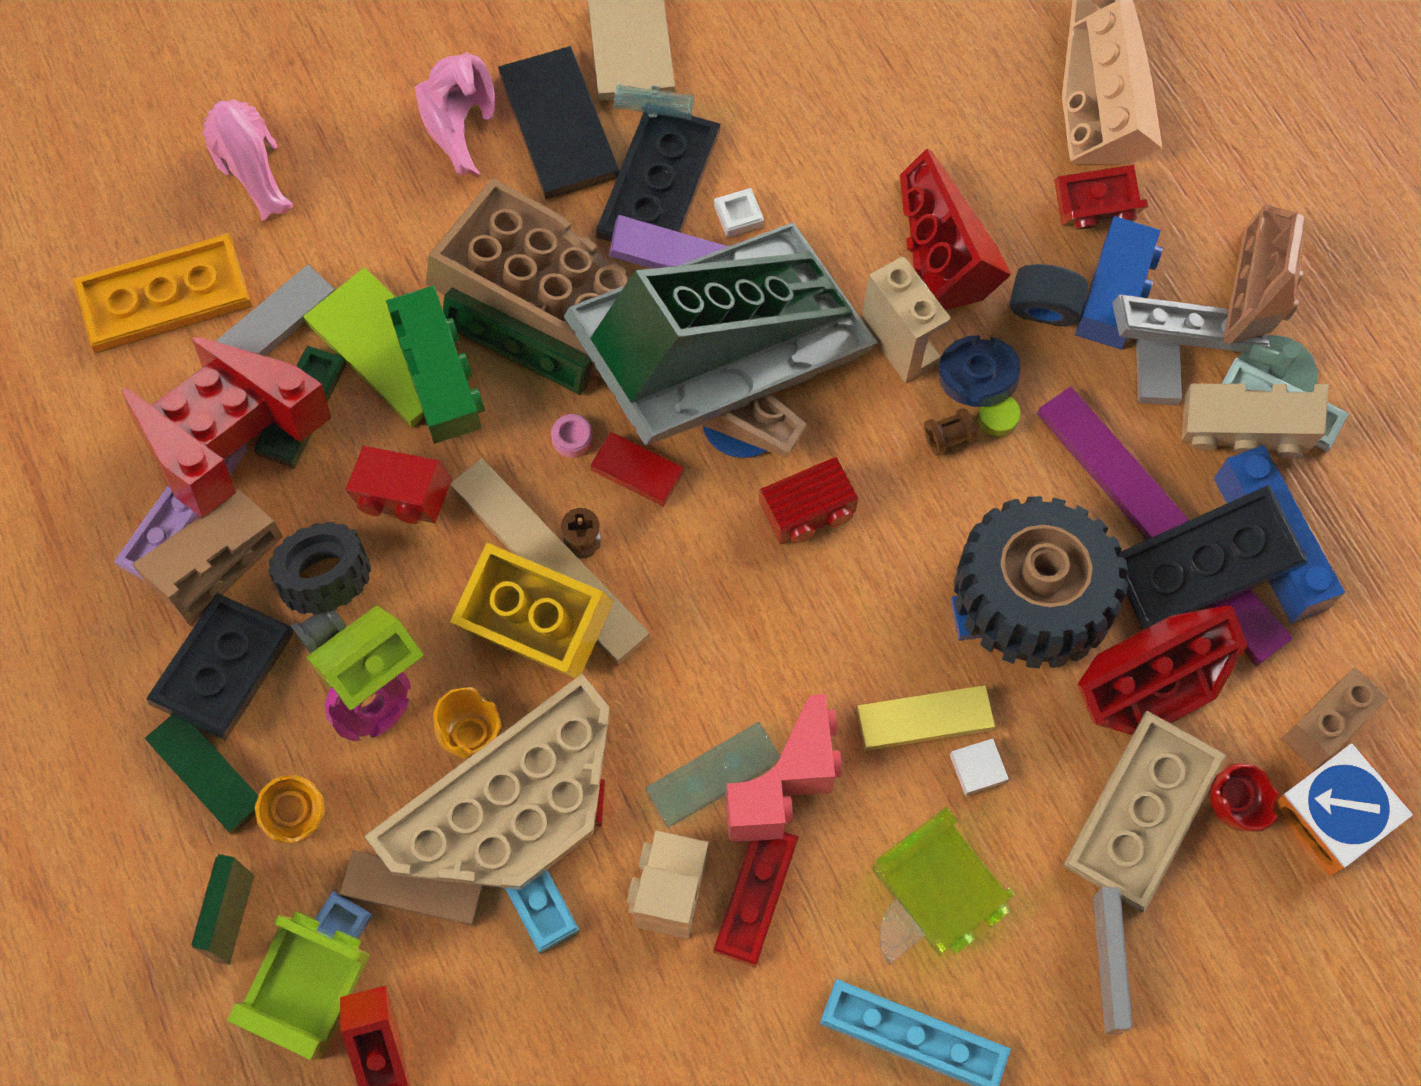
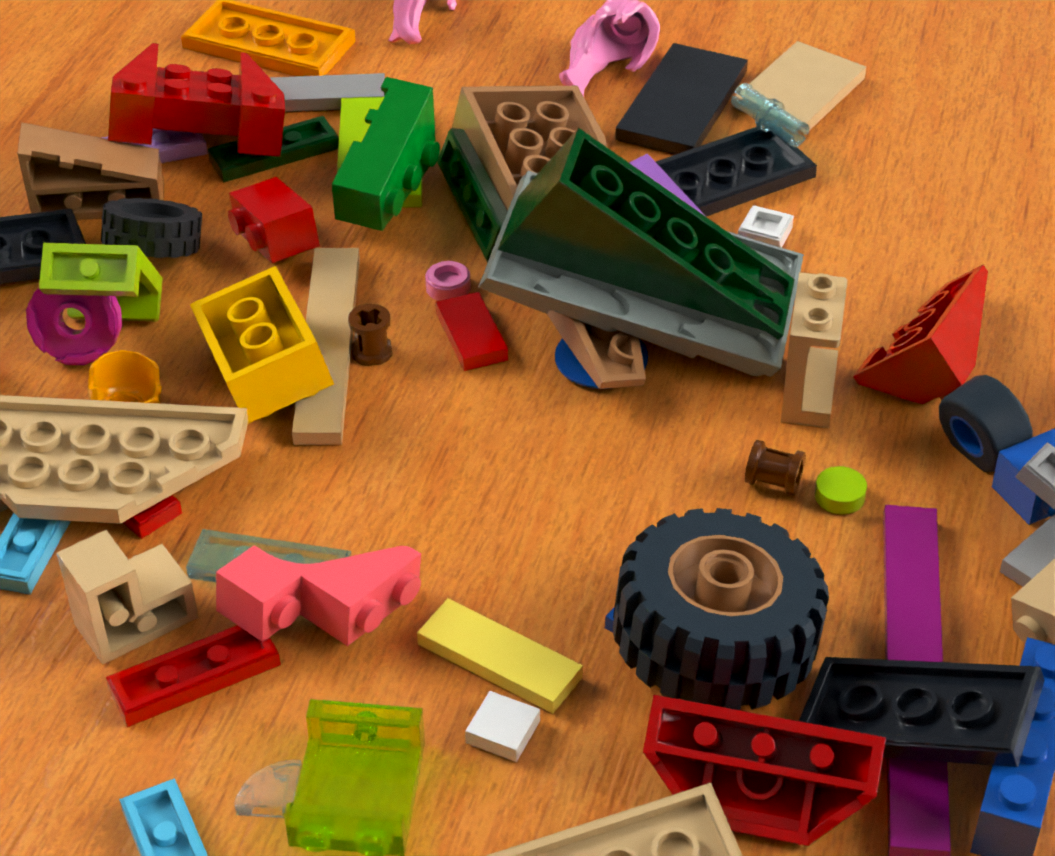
camera: 45 degrees right, 25 degrees down
red brick [759,457,858,544] -> none
dark blue tile [939,335,1020,407] -> none

